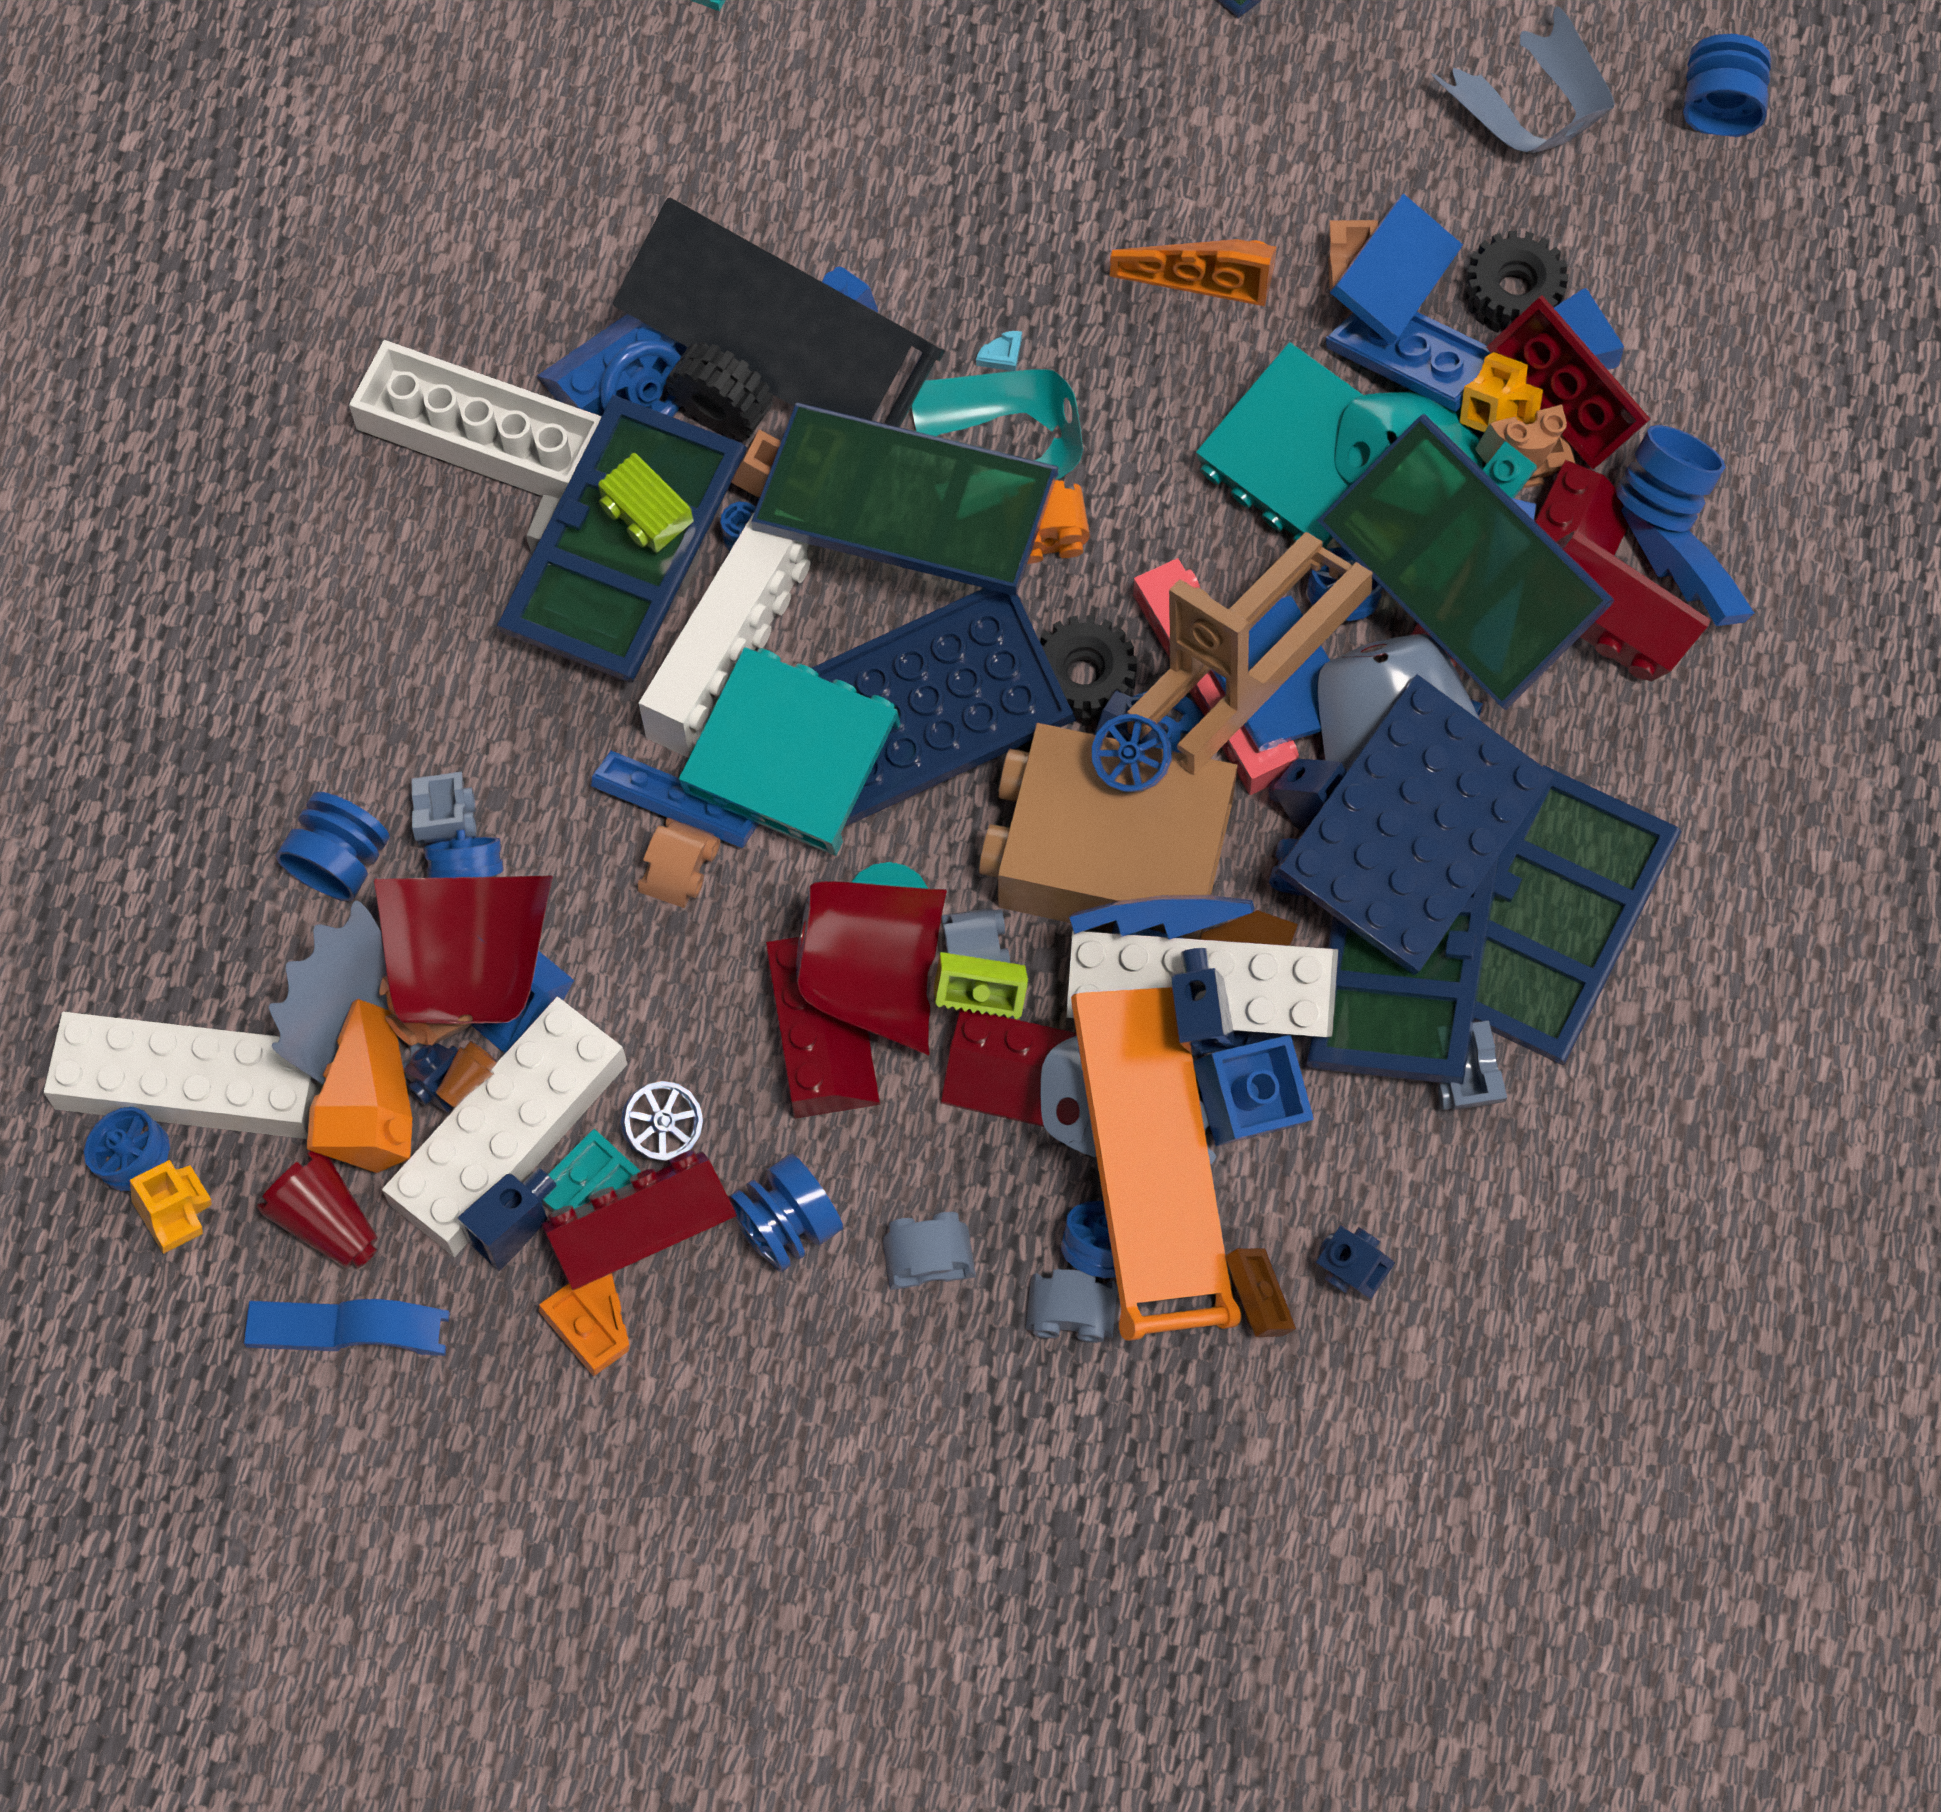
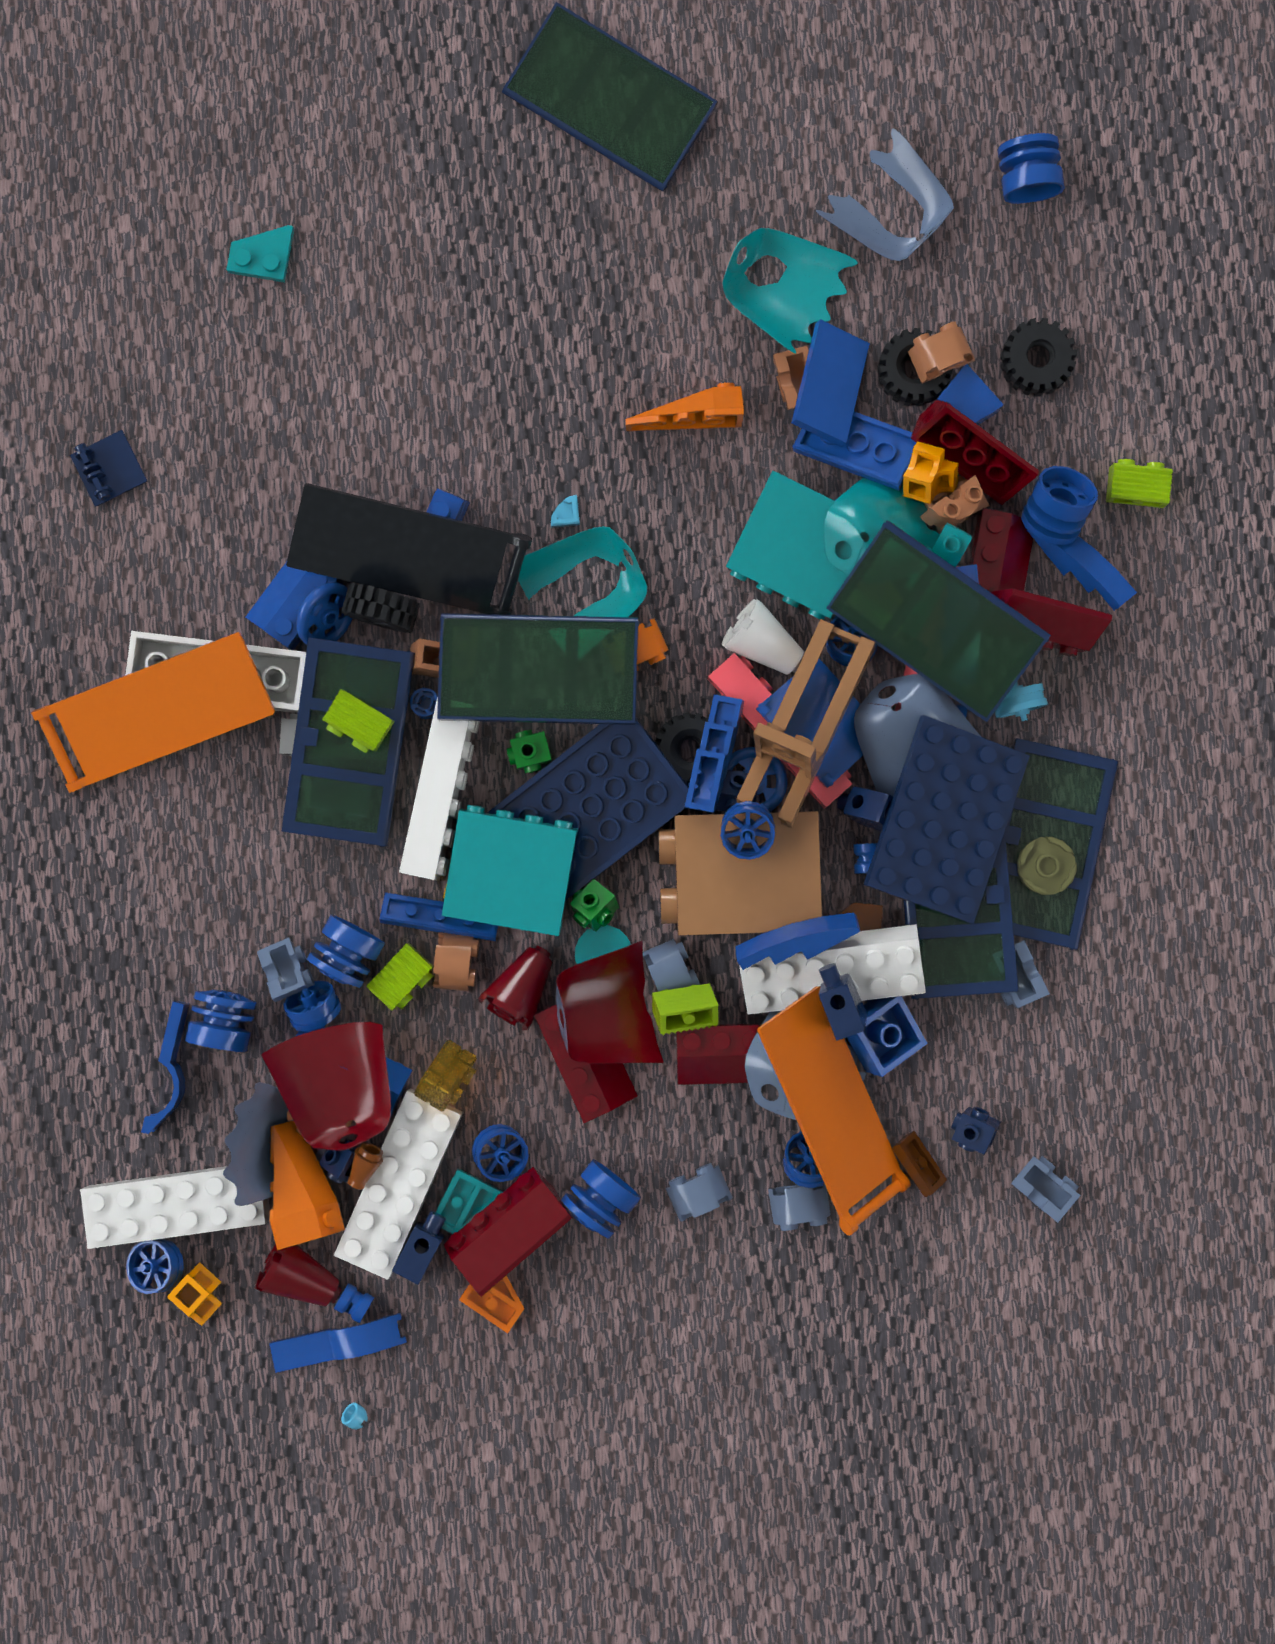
camera: 15 degrees left, 20 degrees up
none -> orange flag [31,632,275,793]
none -> dark blue hinge [70,430,148,507]
none -> blue piece [141,1001,190,1134]
none -> blue wheel [307,914,385,988]
none -> blue wheel [334,1283,375,1324]
none -> medium azure hinge [341,1402,368,1430]
none -> lime brick [366,943,434,1011]
none -> clear yellow brick [414,1040,477,1112]
none -> dark red cone [478,945,553,1030]
none -> green brick [506,730,552,774]
none -> green brick [570,879,619,932]
none -> blue slope [685,694,744,813]
none -> teal piece [722,228,858,354]
none -> white cone [722,599,804,675]
none -> nougat cylinder [908,321,975,384]
none -> medium azure wheel [995,682,1048,721]
none -> black tyre [1000,318,1077,396]
none -> sand blue cylinder [1011,1156,1081,1223]
none -> olive tile [1017,837,1077,895]
none -> lime brick [1106,459,1173,508]

